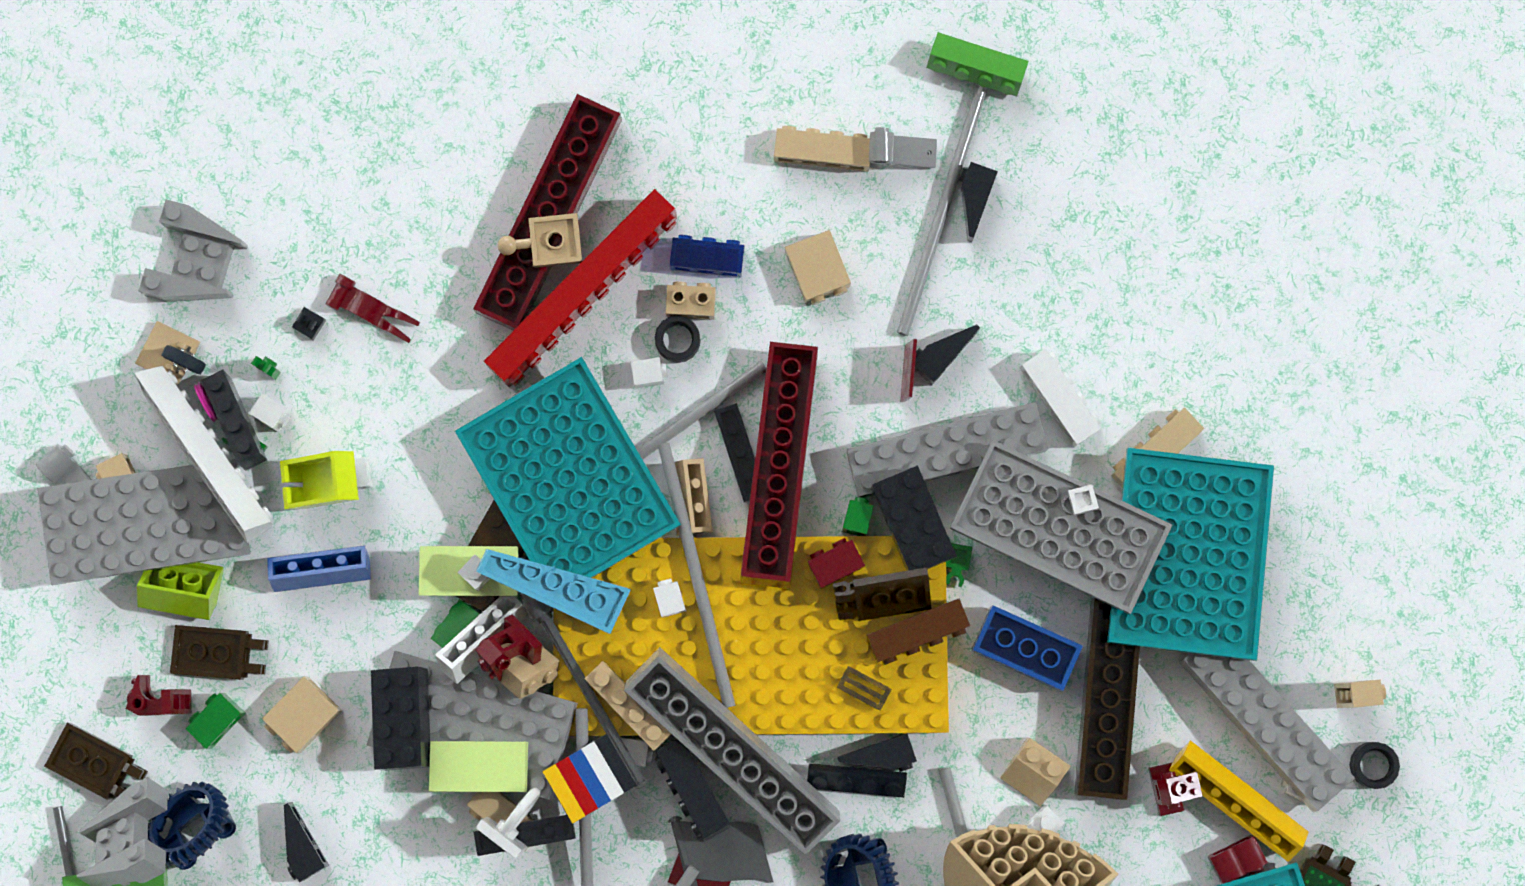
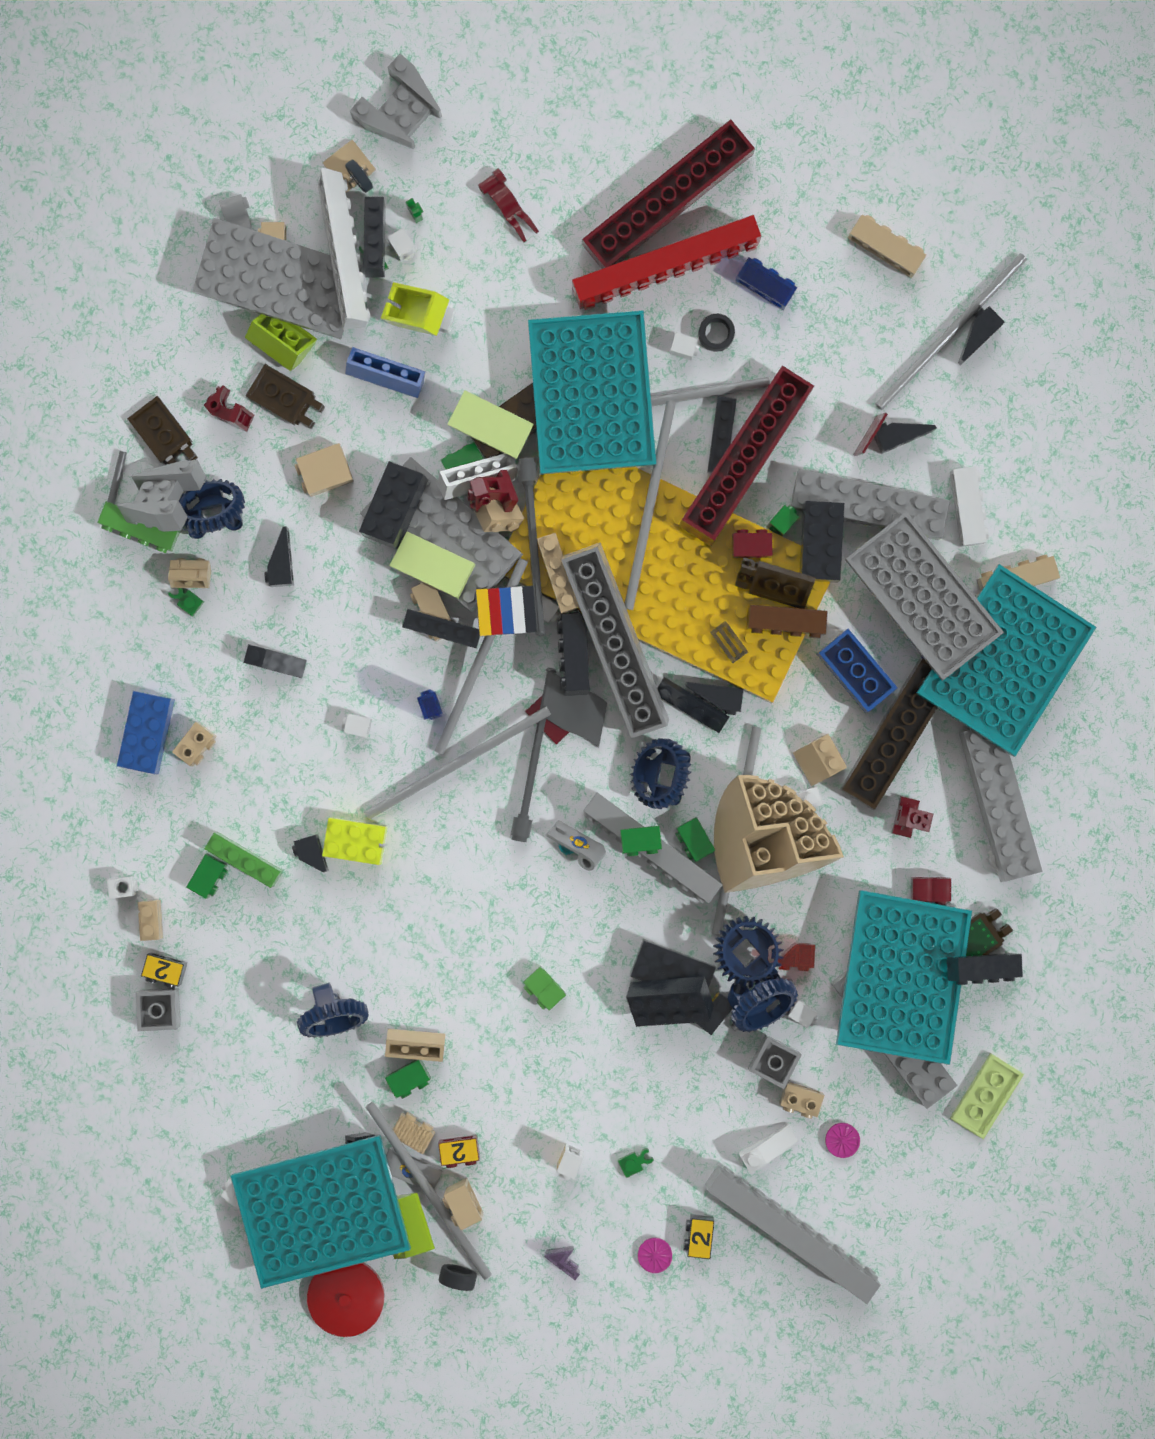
camera: 20 degrees right, 5 degrees up
green brick [185,693,245,749] -> none
dark pink wheel [194,382,218,423] -> none
black tile [292,307,326,340] -> none
white brick [457,554,491,591] -> none
white tile [475,788,540,858] -> none
medium azure wing [476,549,630,634] -> none
tan plate [497,213,582,268] -> none
white brick [653,579,686,618] -> none
tan brick [666,281,716,320] -> none
tan brick [674,458,712,536] -> none
tan brick [785,230,851,305] -> none
light grey door [869,127,937,168] -> none
bright green brick [926,32,1029,97] -> none
green plate [946,543,973,587] -> none
white plate [1067,484,1099,516] -> none
yellow brick [1169,740,1309,862] -> none
tan brick [1334,679,1386,708] -> none
black tyre [1349,742,1400,789] -> none

